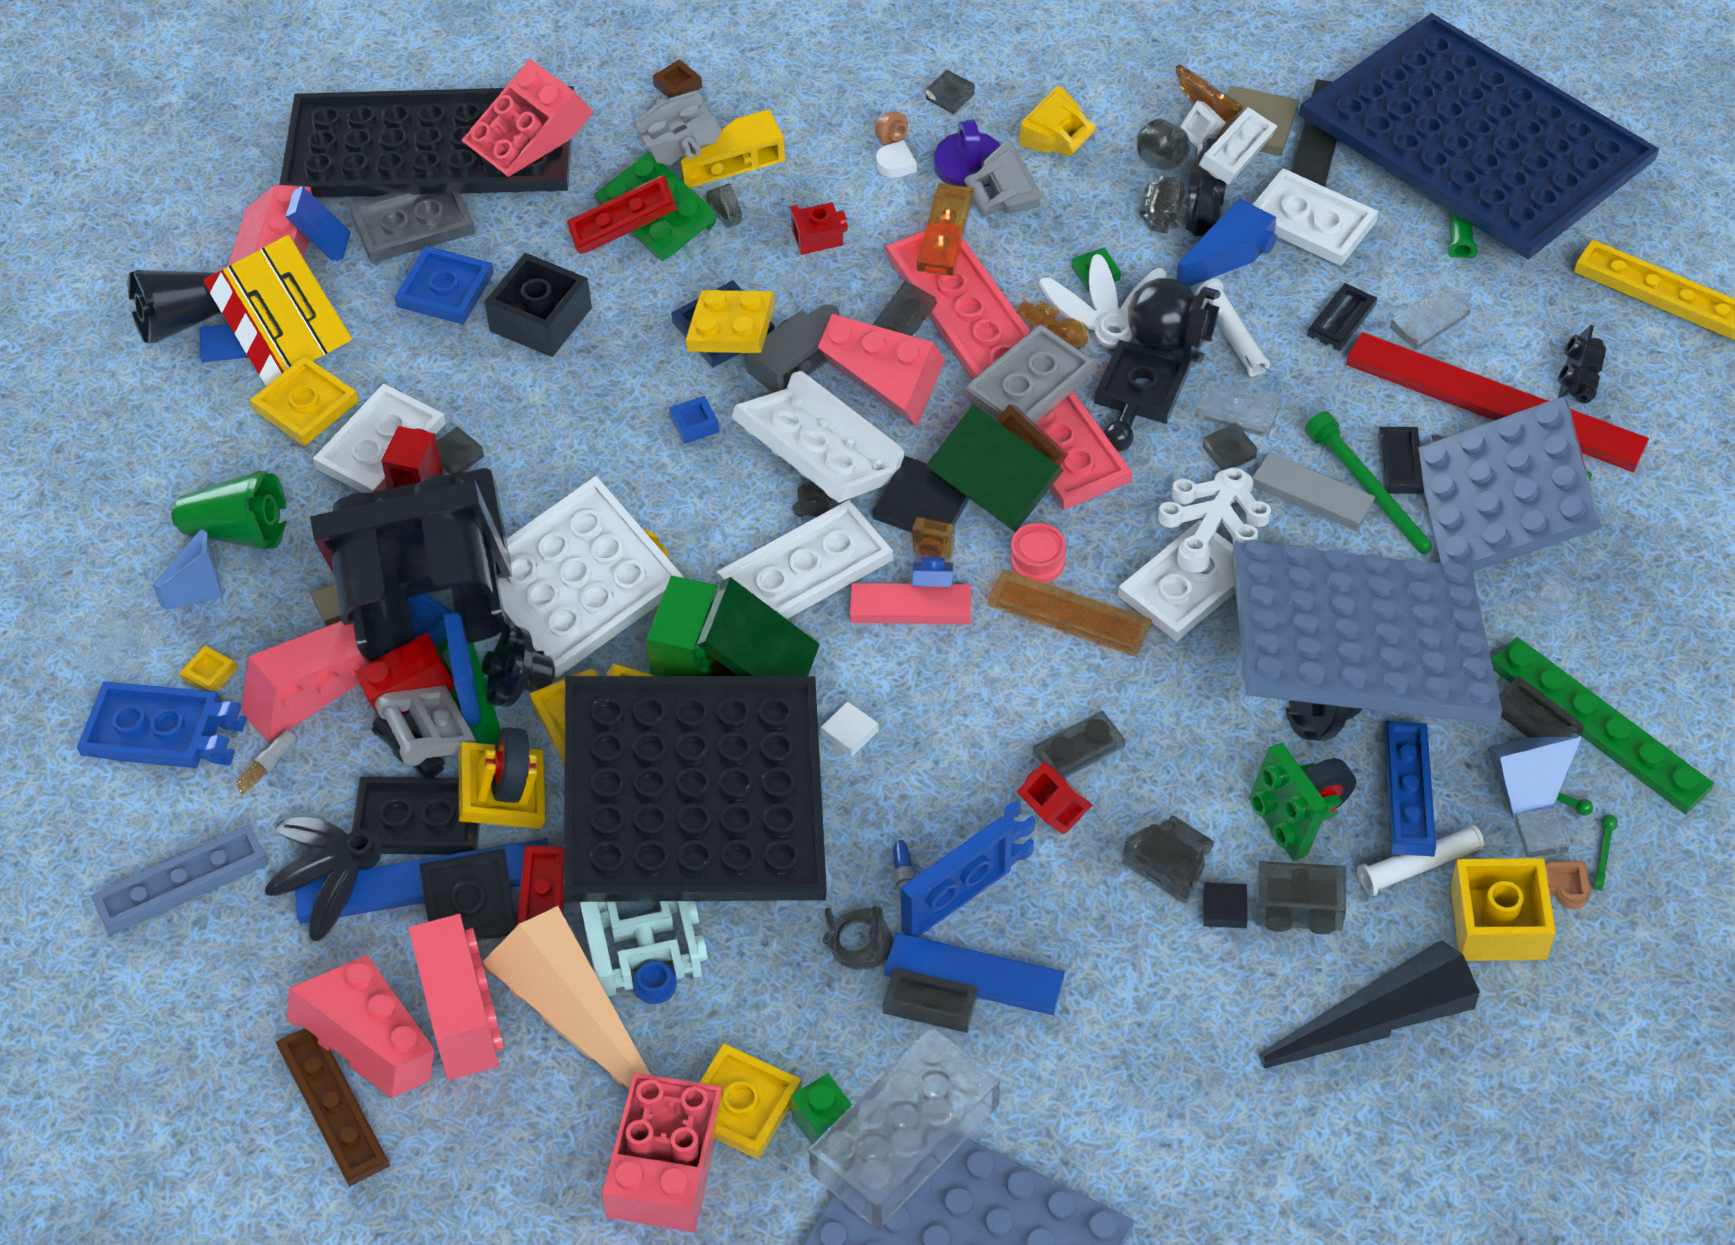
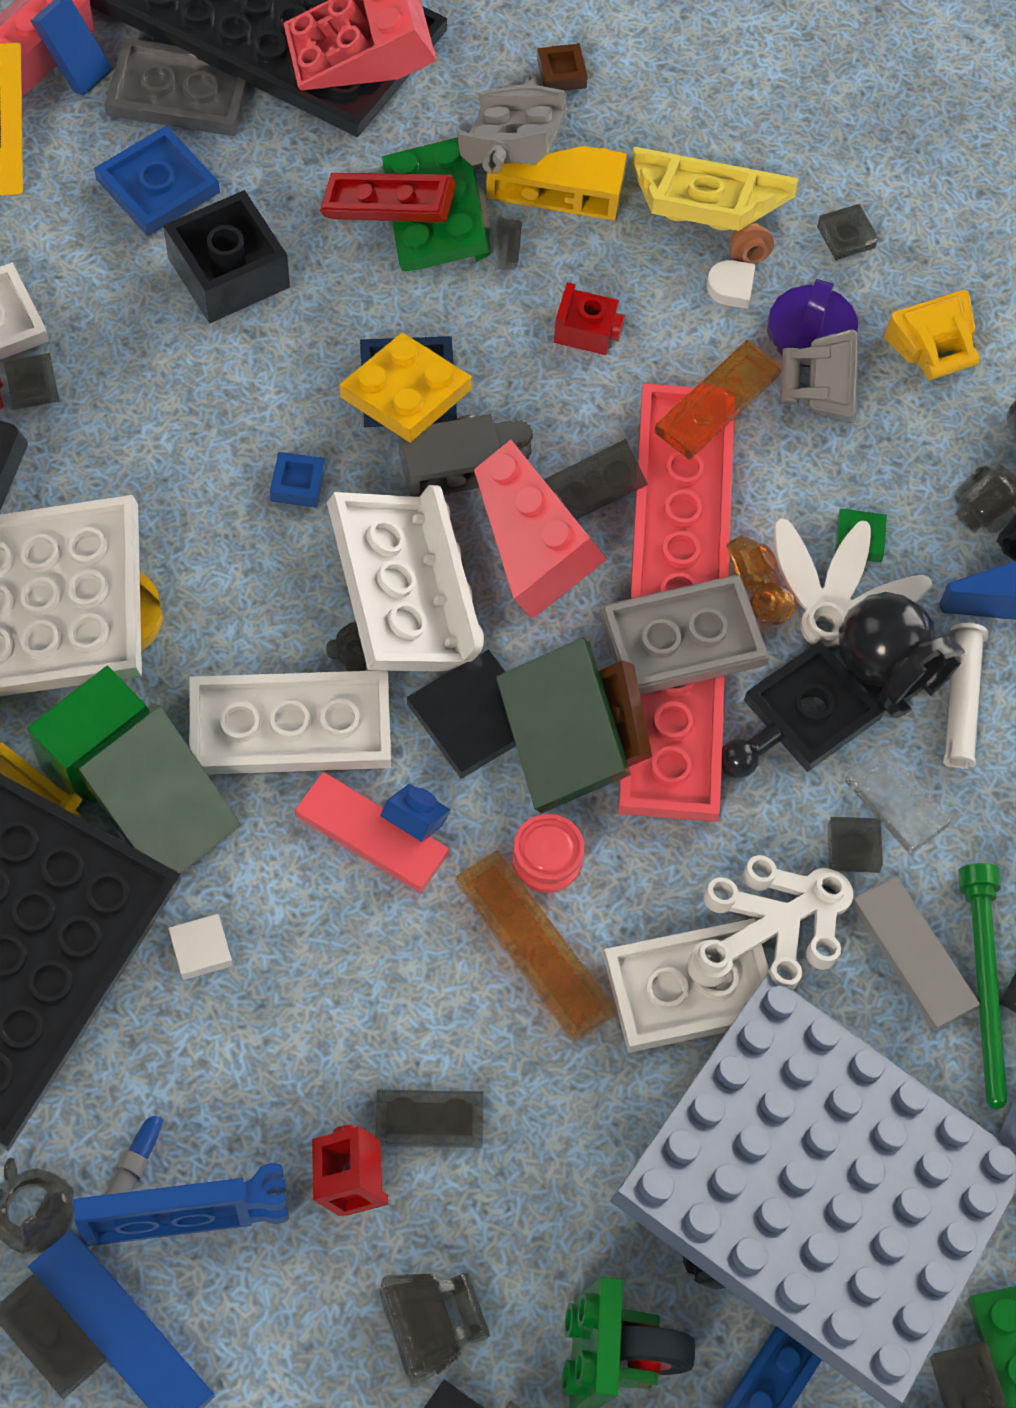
camera: 25 degrees right, 10 degrees up
clear orange plate [913,517,955,559] -> none
none -> light yellow wing [631,146,799,231]

